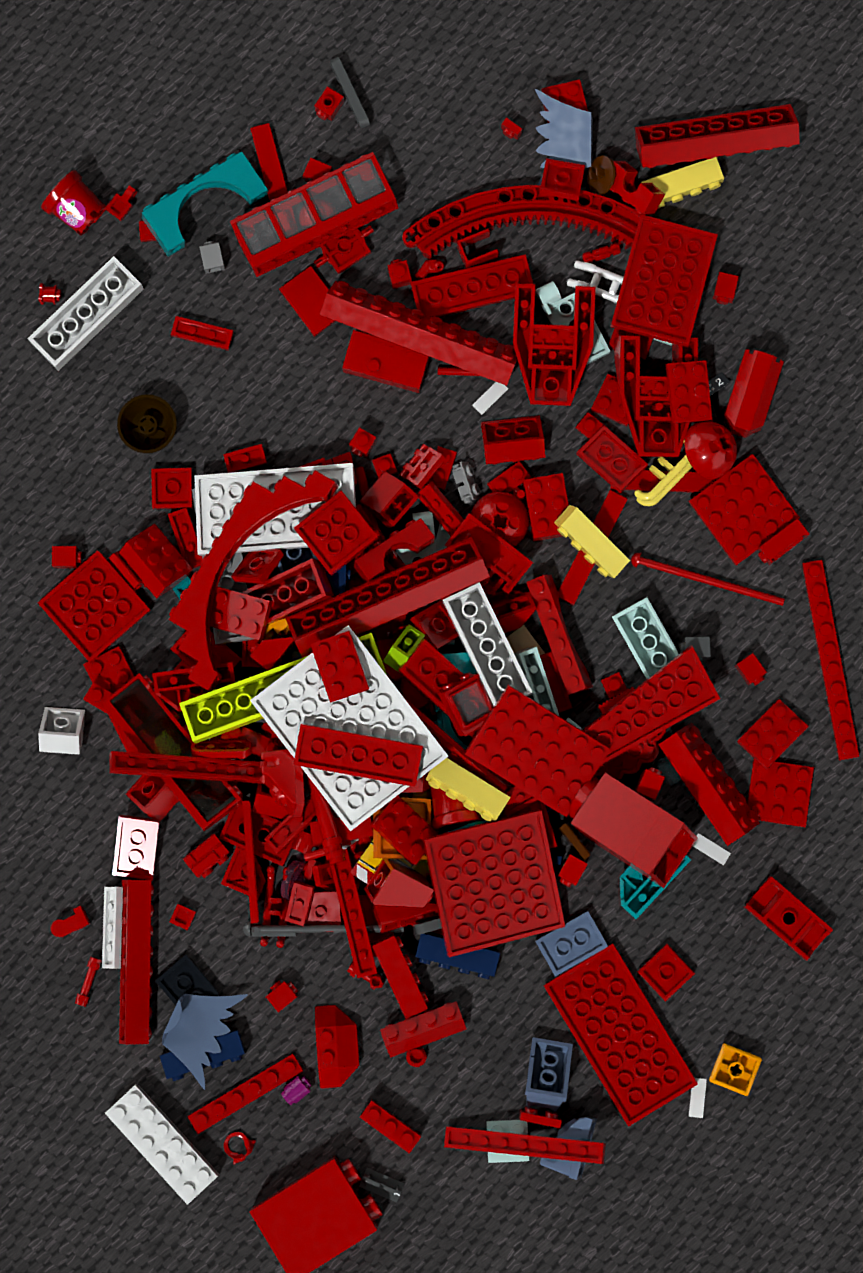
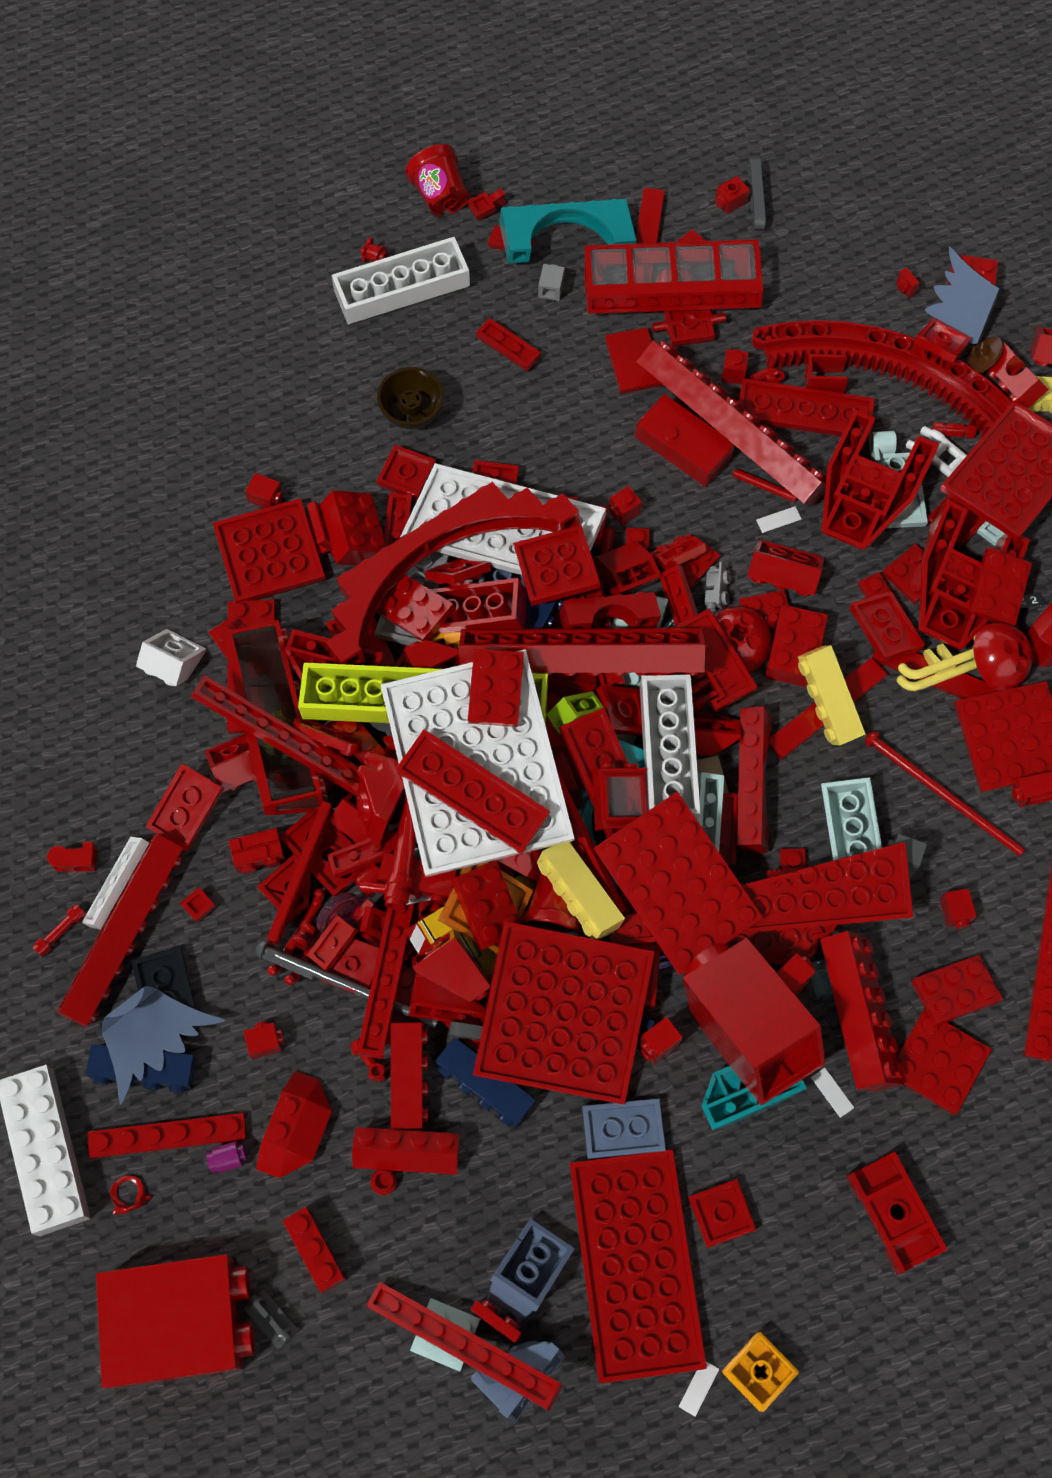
camera: 20 degrees right, 15 degrees down
reddish brown tile [558,823,590,861] -> none

